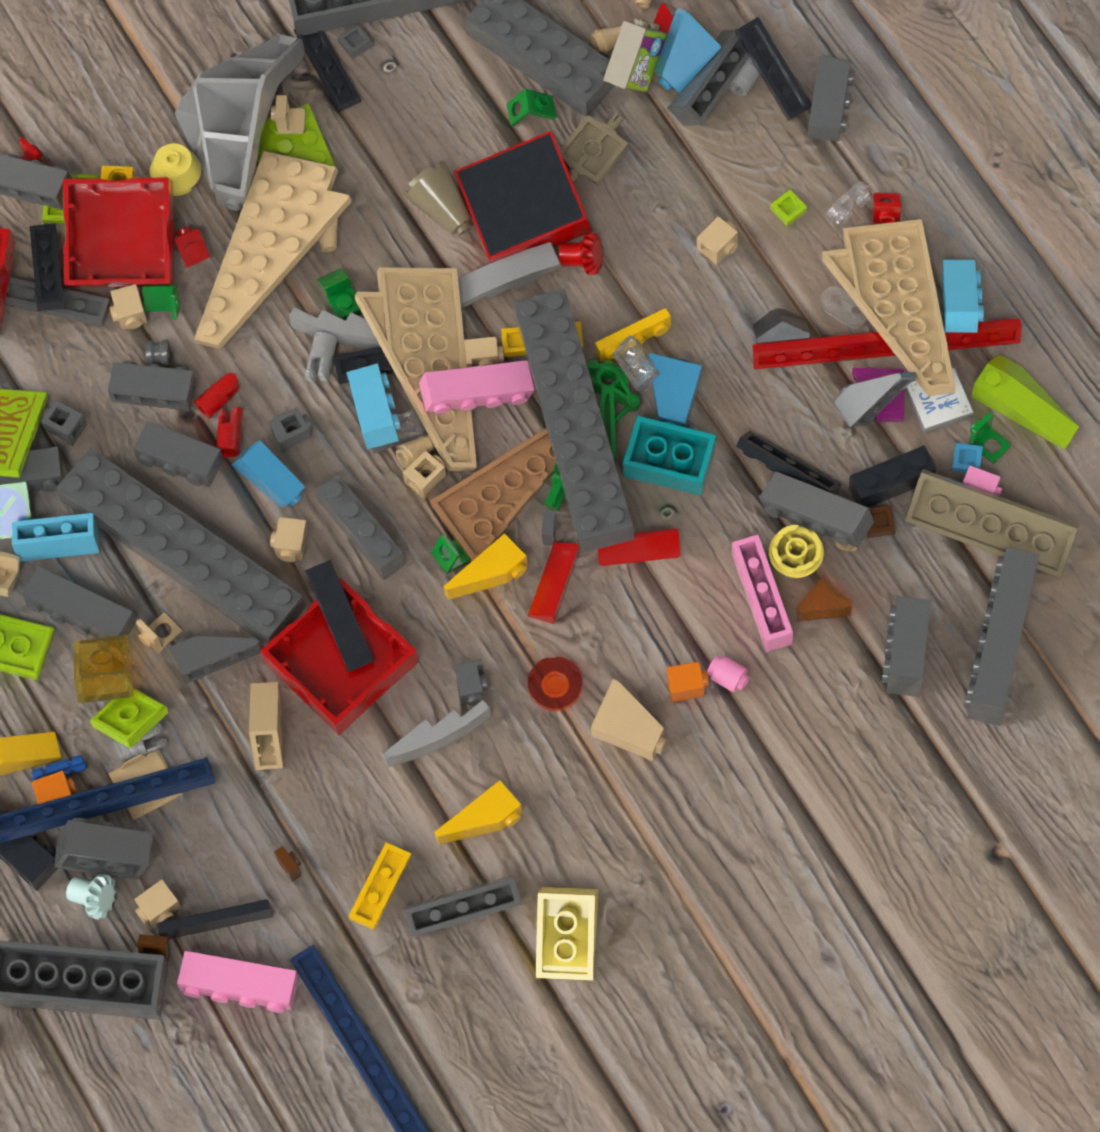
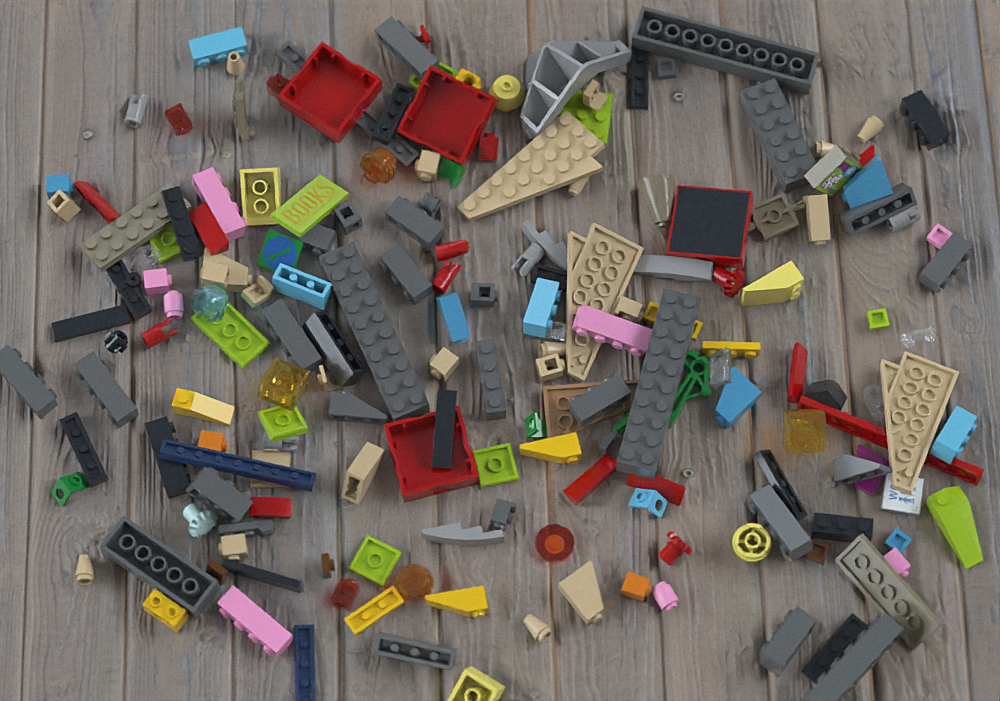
camera: 25 degrees right, 0 degrees up
blue axle [31,755,86,781] -> none
green slope [317,268,362,321] -> none
green bracket [507,89,556,126] -> none
teal brick [623,416,716,496] -> none
tan brick [697,216,738,265] -> none
bright pink brick [732,535,793,652] -> none
black plate [735,17,812,121] -> none
clear orange slope [796,579,852,622] -> none
red bracket [873,193,901,223] -> none
green bracket [969,412,1011,464] -> none
none -> yellow brick [142,589,189,633]
none -> dark grey hinge [218,520,275,539]
none -> red slope [249,497,292,519]
none -> black brick [302,311,366,387]
none -> clear red brick [331,577,360,612]
none -> lime tile [348,535,402,588]
none -> clear orange cone [360,147,397,184]
none -> clear orange cone [394,563,434,602]
none -> lime tile [472,443,519,489]
none -> tan cone [523,614,552,643]
none -> dark grey brick [569,374,631,428]
none -> medium azure bracket [629,488,668,518]
none -> red gear [658,531,693,567]
none -> light yellow slope [740,261,804,306]
none -> clear yellow brick [783,409,826,453]
none -> red slope [787,342,808,404]
none -> black tile [801,613,868,685]
none -> tan slope [803,194,831,245]
none -> bright pink plate [926,223,953,249]

